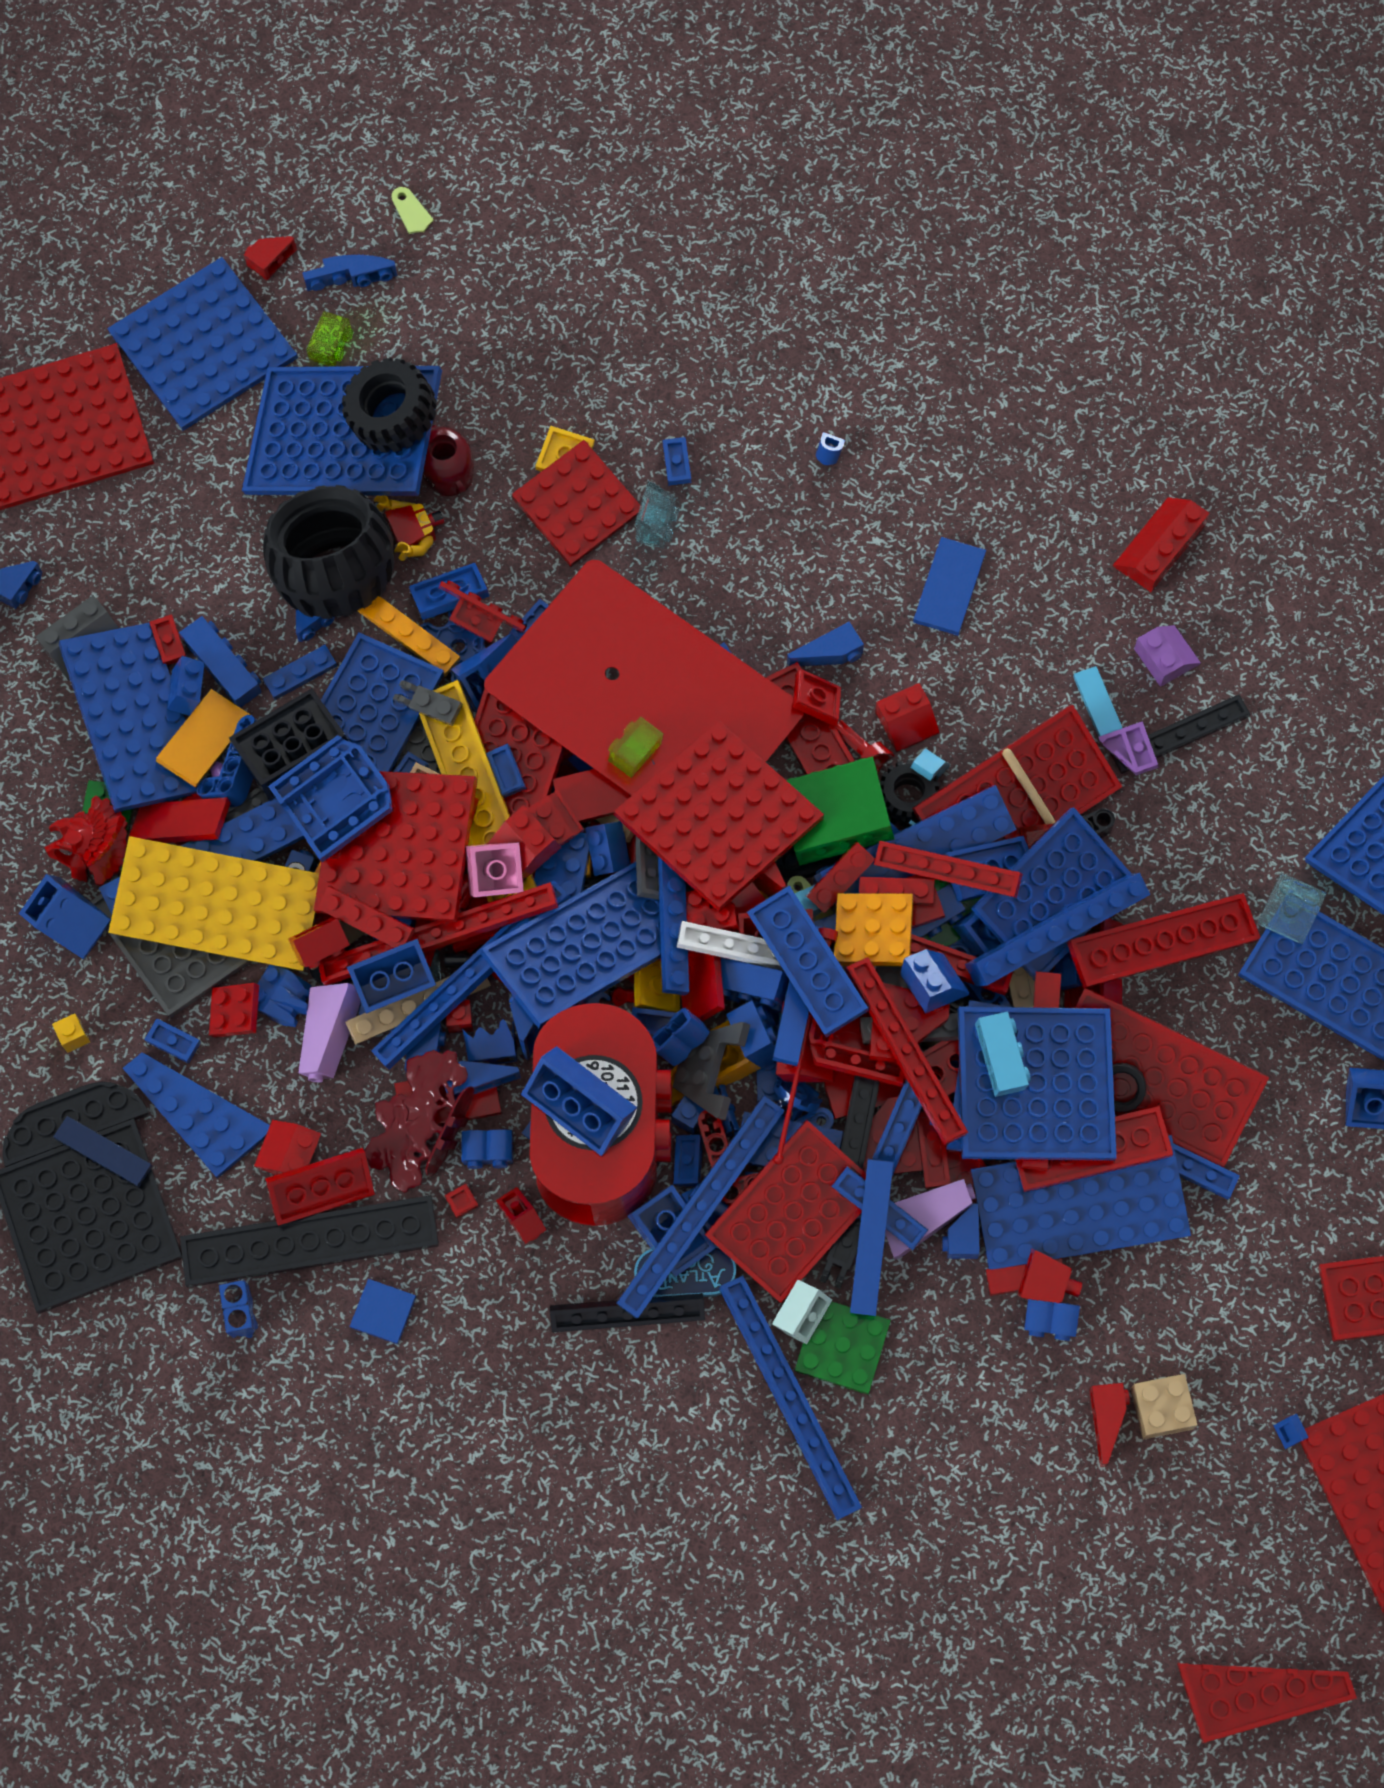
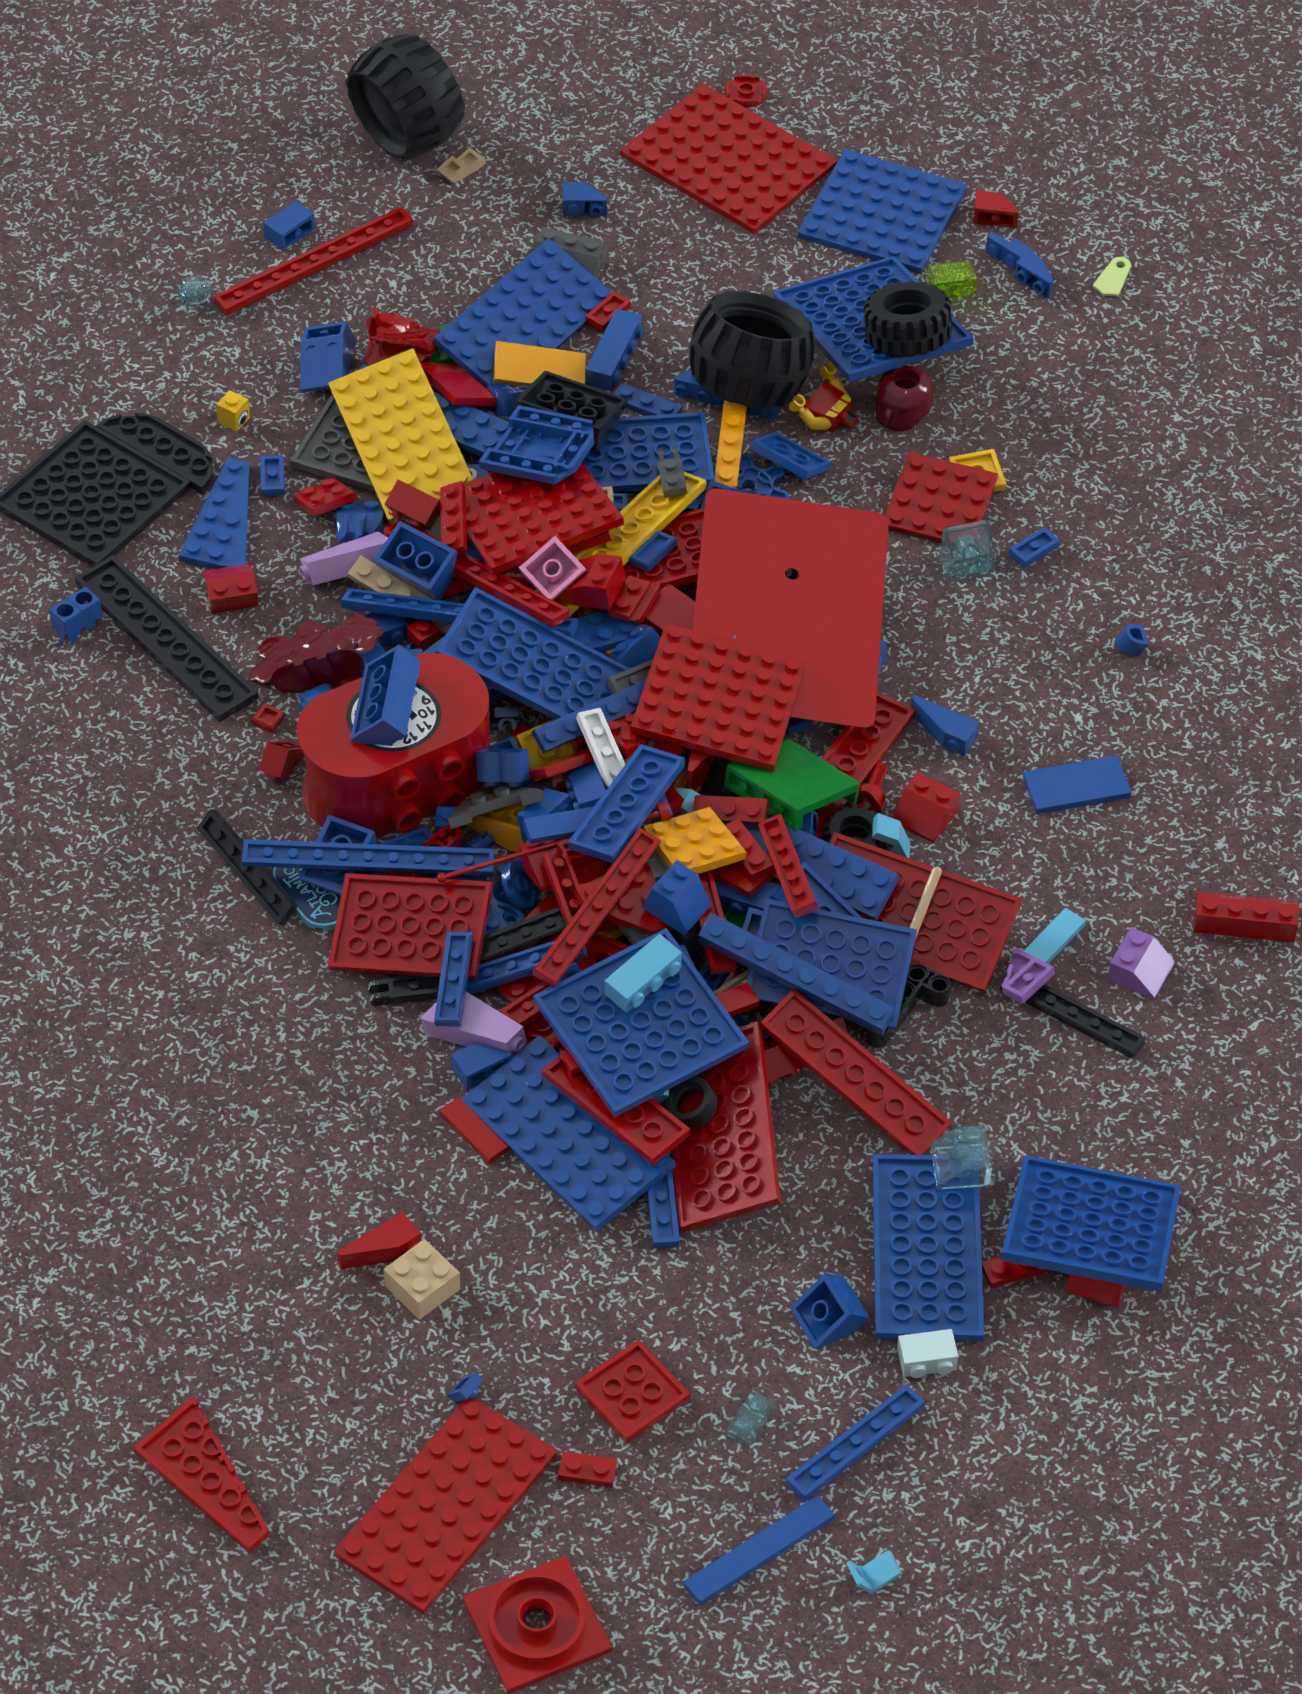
camera: 55 degrees right, 20 degrees down
dark blue tile [53,1116,153,1187] -> none
blue brick [167,656,205,716] -> none
red plate [265,1148,375,1226] -> none
blue tile [350,1279,416,1345] -> none
red bracket [439,580,526,643] -> none
clear neon green brick [608,716,664,778] -> none
blue plate [719,1276,862,1521] -> none
light aqua brick [772,1280,832,1344] -> none
red tile [793,669,841,726] -> none
green plate [794,1302,891,1395] -> none
blue tile [850,1159,894,1316] -> none
red torso [1017,1249,1082,1303] -> none
blue brick [1024,1299,1080,1341] -> none

